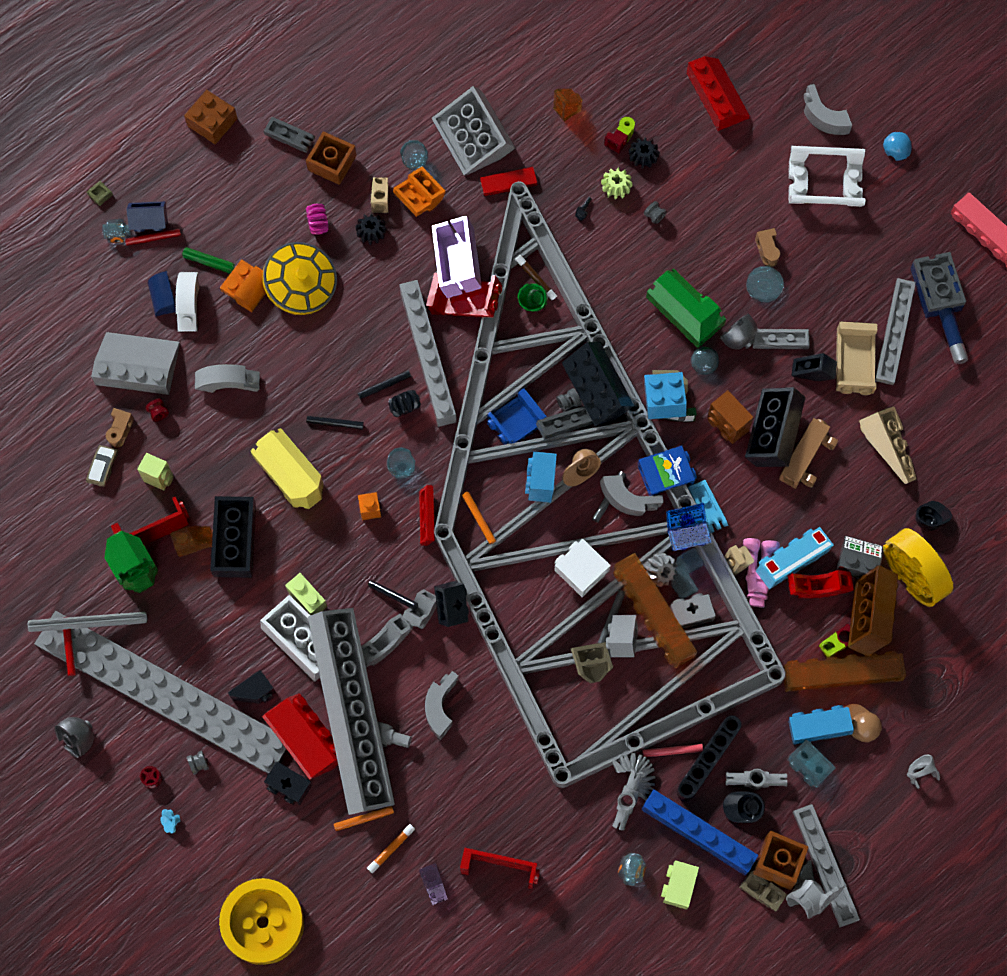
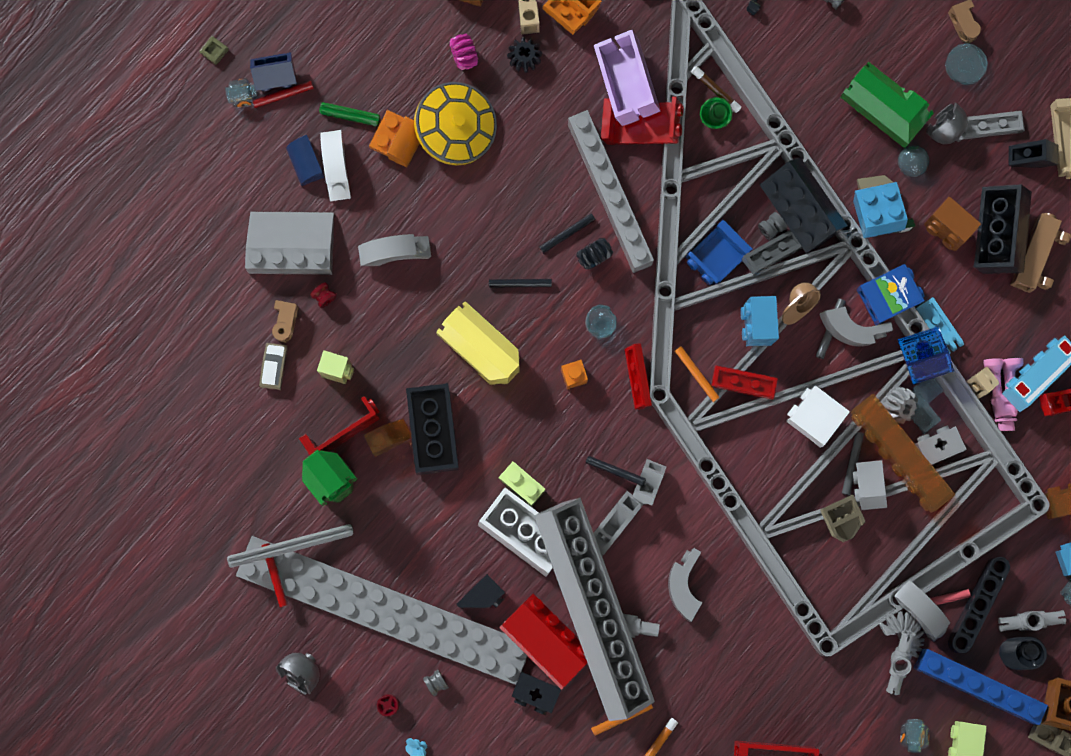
camera: 10 degrees left, 10 degrees up
black brick [434,581,469,627] -> none
none -> red tile [711,365,778,400]
none -> light grey arch [894,580,950,642]

